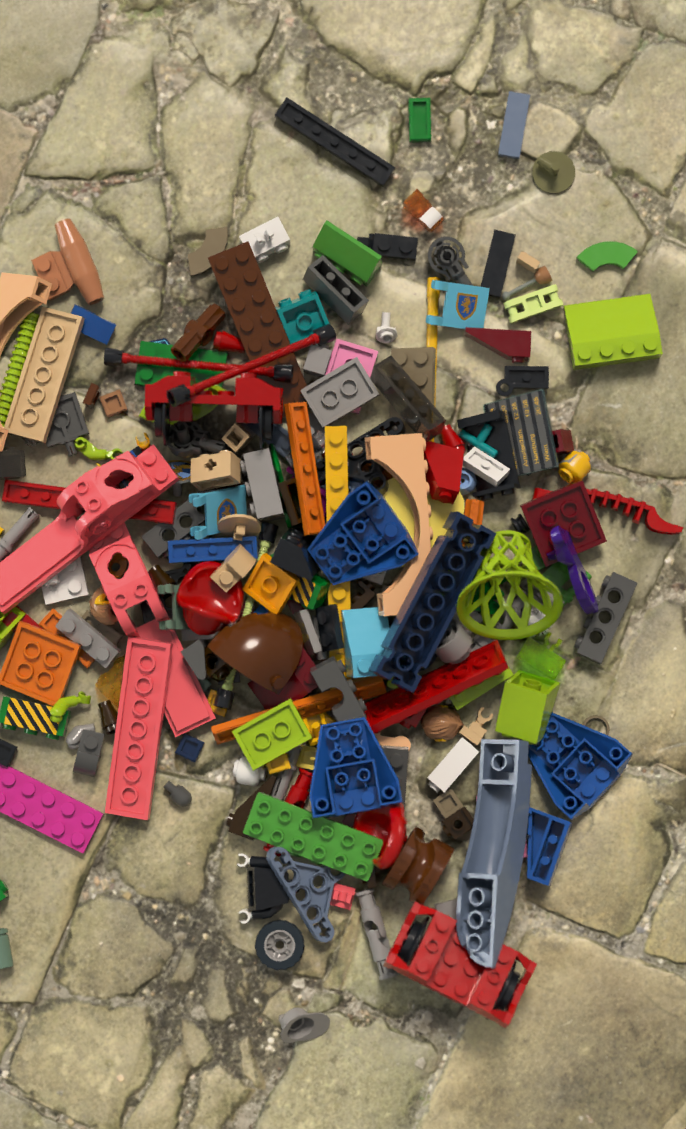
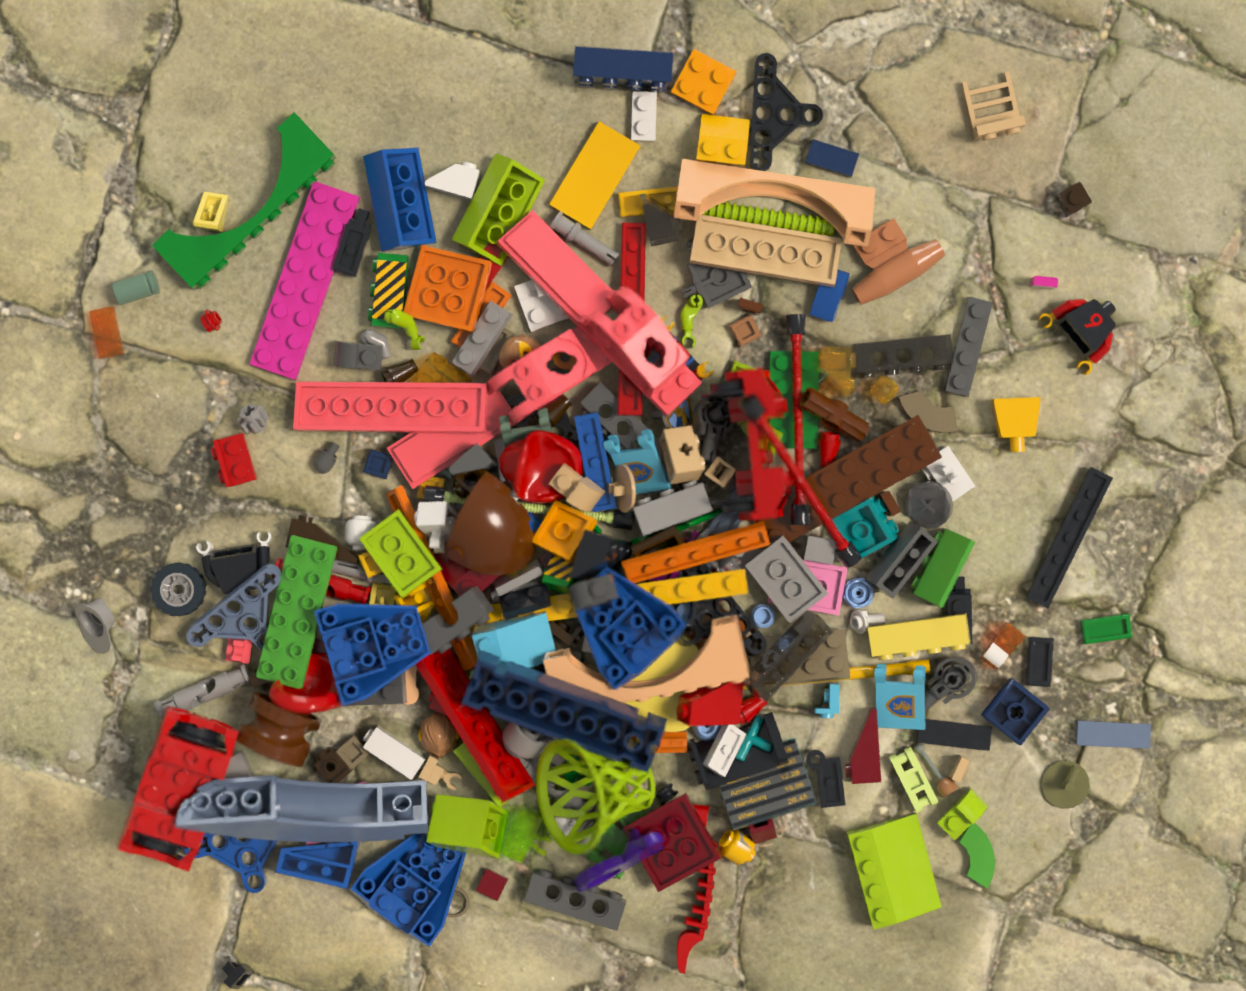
camera: 75 degrees right, 5 degrees up
none -> clear orange plate [89,306,125,359]
none -> blue beam [184,833,278,893]
none -> red plate [200,309,222,333]
none -> red bracket [211,433,258,488]
none -> black tile [222,961,255,989]
none -> light grey gear [237,404,270,434]
none -> white brick [414,501,459,553]
none -> dark red tile [476,868,509,901]
none -> dark grey brick [568,574,619,613]
none -> light blue plate [751,604,775,628]
none -> medium azure bracket [814,683,839,718]
none -> clear yellow slope [819,347,856,399]
none -> light blue plate [843,578,874,609]
none -> clear smoke brick [851,334,954,378]
none -> light yellow brick [868,613,971,660]
none -> clear yellow brick [870,375,899,405]
none -> reddish brown tile [879,491,900,516]
none -> flat silver tile [905,480,953,529]
none -> lime brick [937,787,988,841]
none -> dark grey plate [944,297,993,397]
none -> dark blue brick [981,678,1050,746]
none -> yellow torso [991,397,1041,452]
none -> black tile [1025,637,1054,687]
none -> dark pink tile [1030,276,1058,289]
none -> black torso [1038,299,1116,375]
none -> dark brown brick [1055,181,1092,217]

